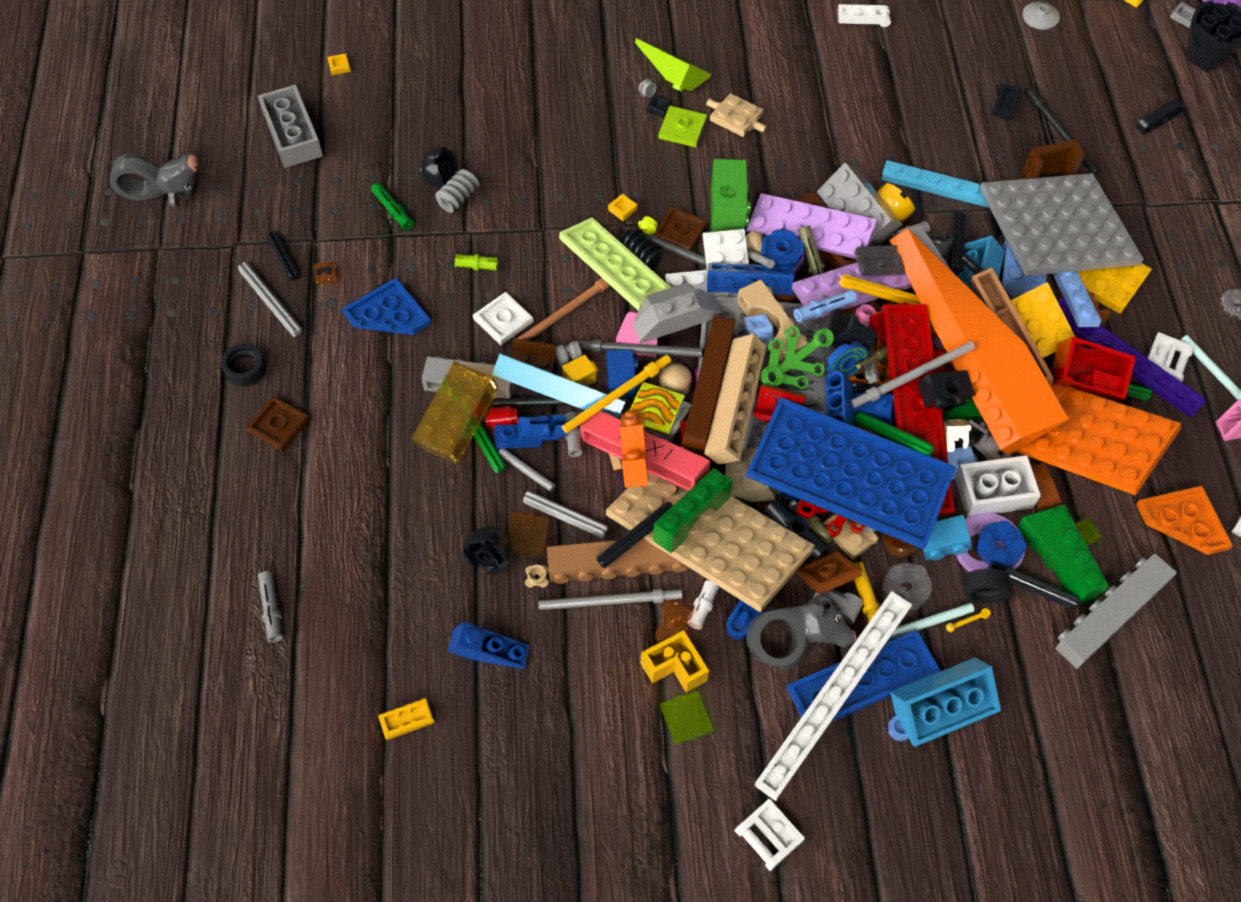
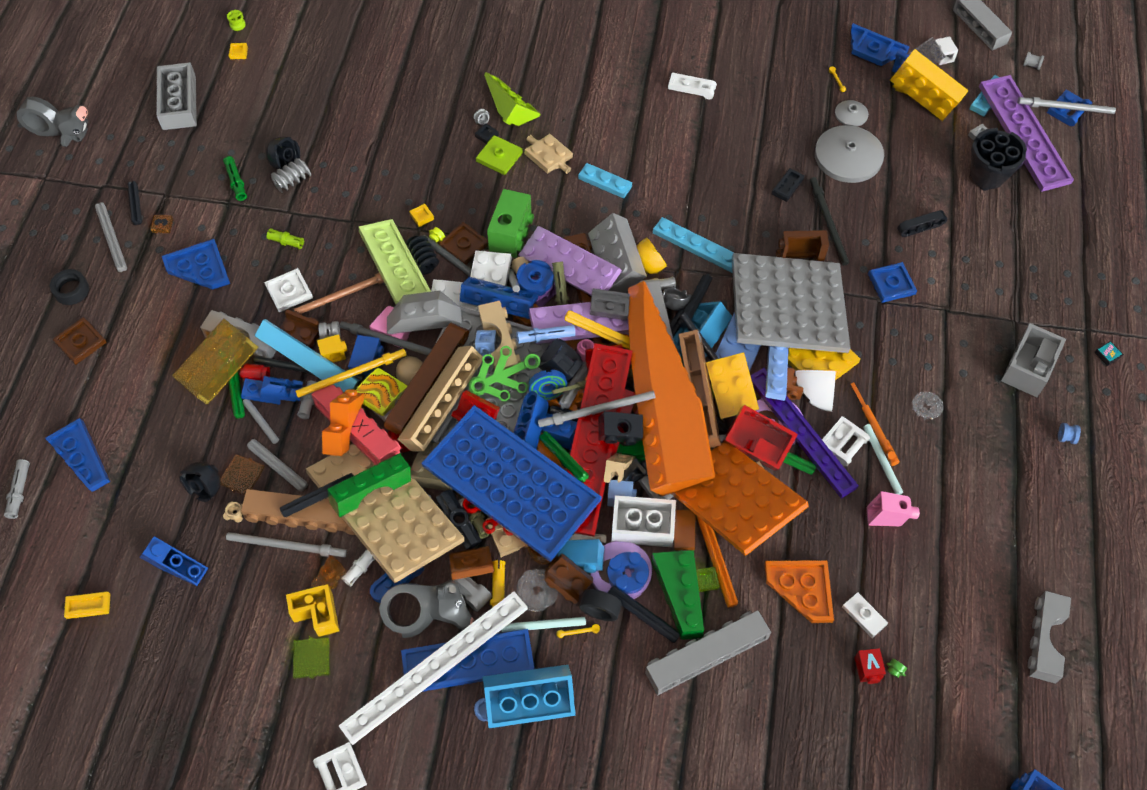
camera: 15 degrees right, 0 degrees up
none -> blue wing [45,418,110,492]
none -> lime wheel [227,10,246,31]
none -> reddish brown bracket [544,553,593,604]
none -> medium azure plate [578,163,632,198]
none -> orange axle [696,515,738,608]
none -> white brick [795,370,836,412]
none -> light grey dish [815,125,884,183]
none -> orange piece [851,382,900,466]
none -> blue plate [868,262,917,303]

